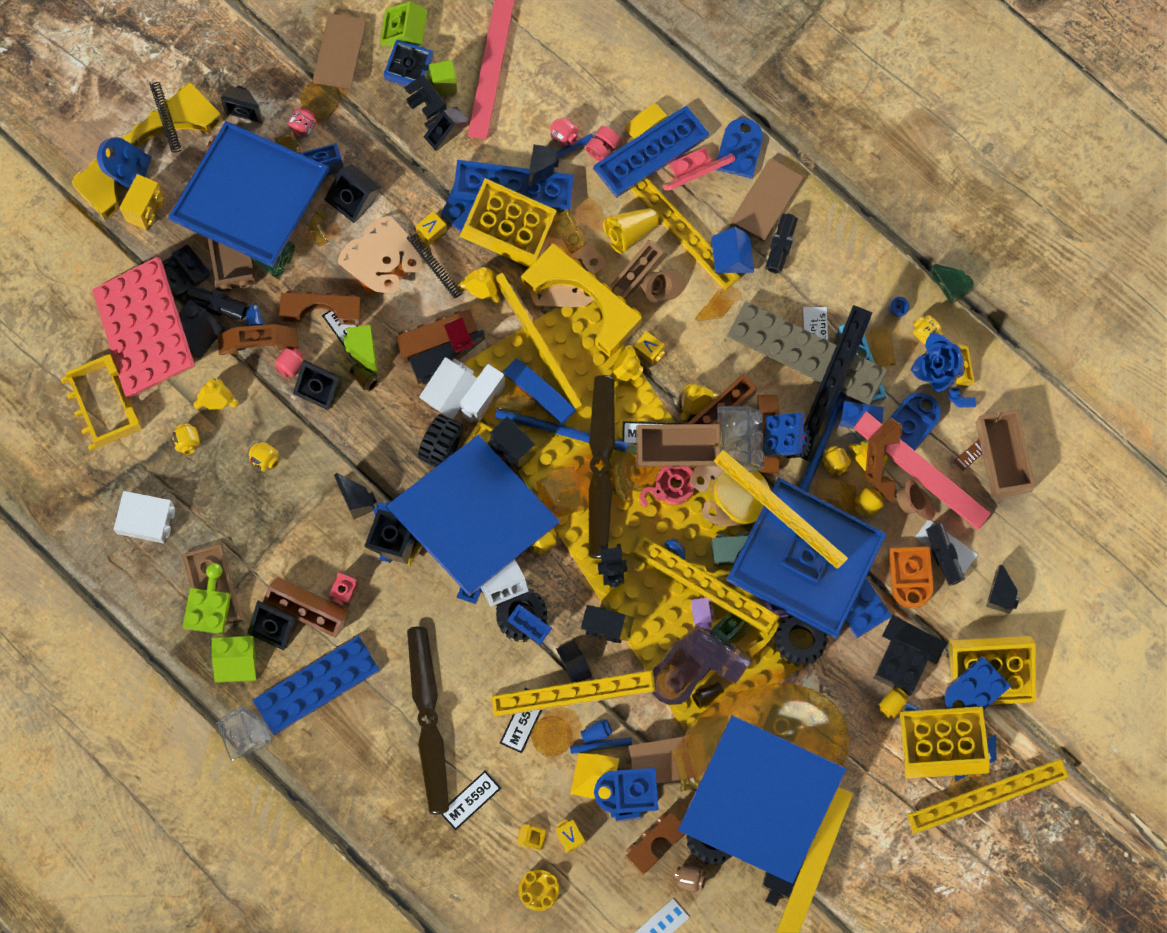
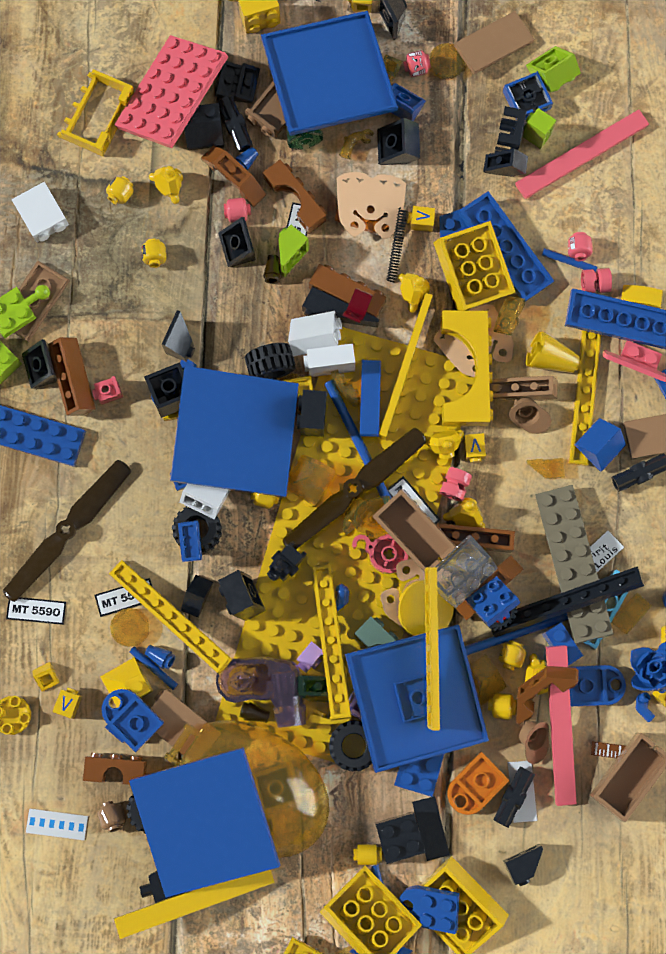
camera: 50 degrees right, 5 degrees up
black slope [528,144,560,187] -> none
none -> coral wheel [439,467,472,502]

